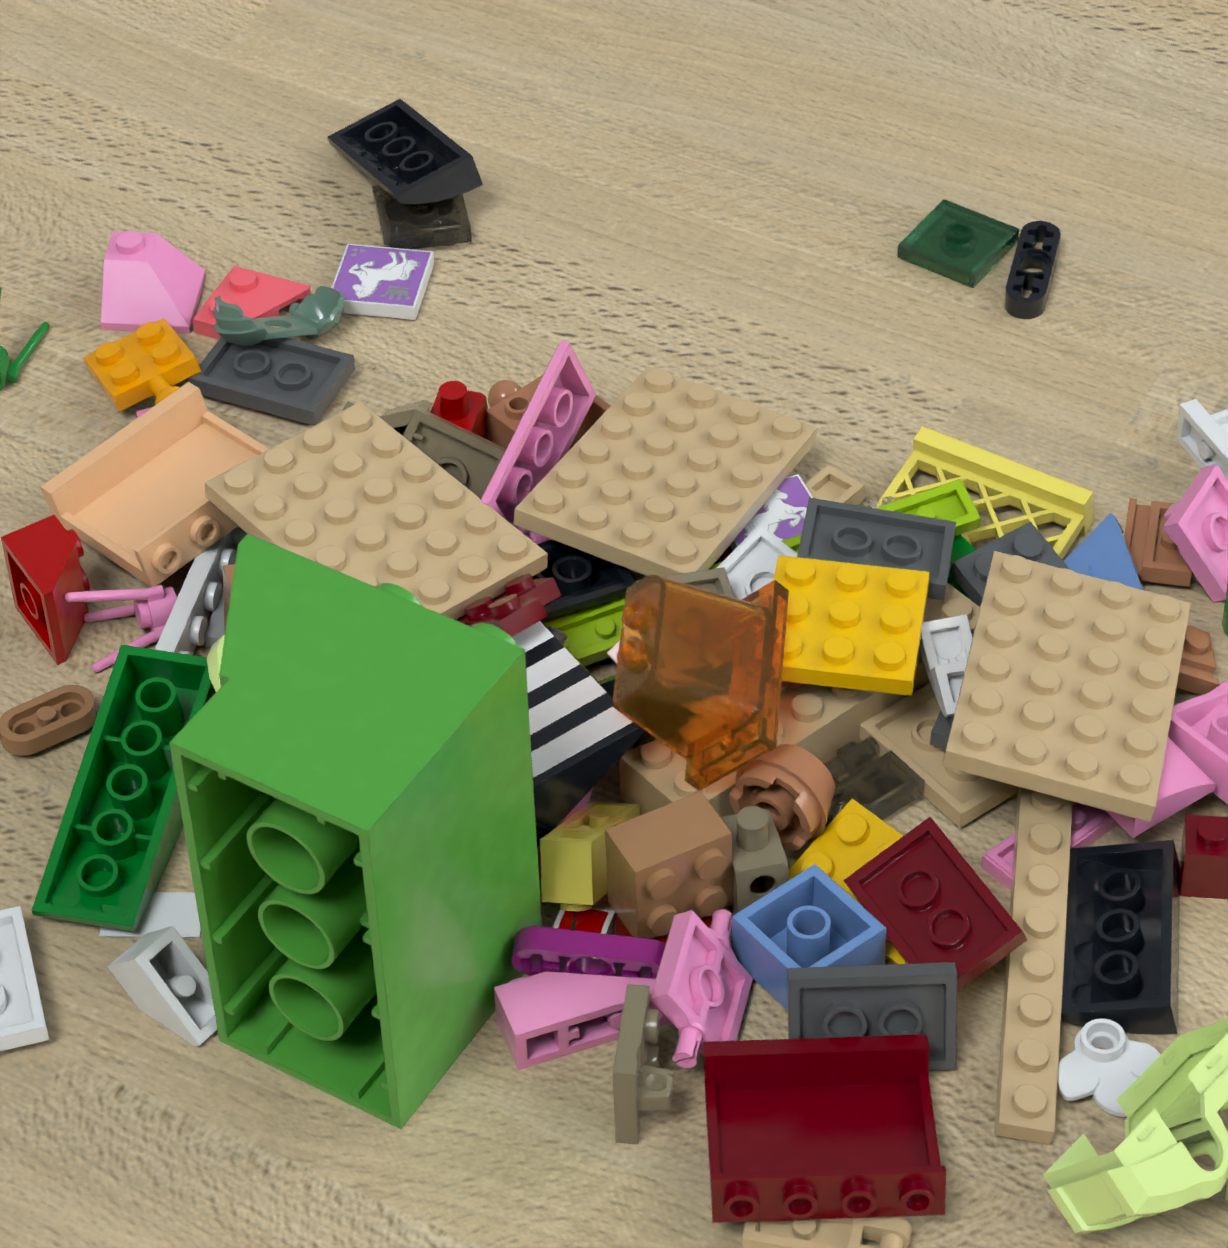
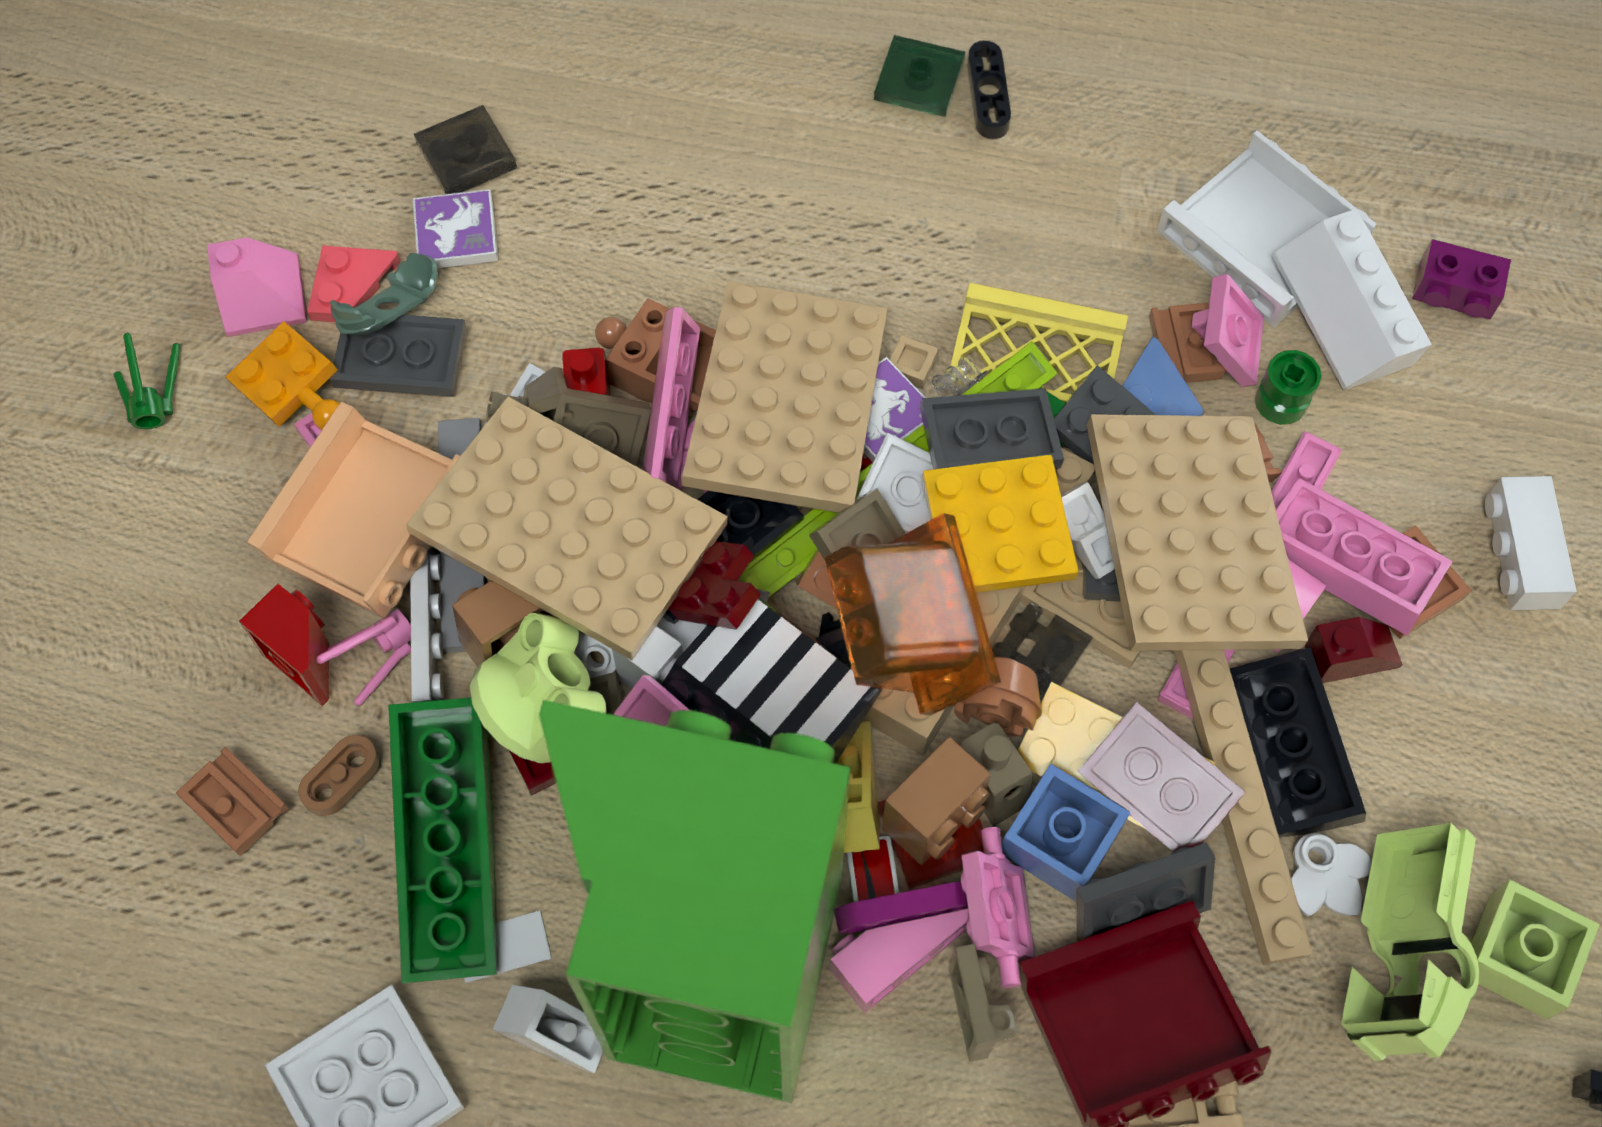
camera: 20 degrees left, 20 degrees up
black slope [327,98,483,204] -> none

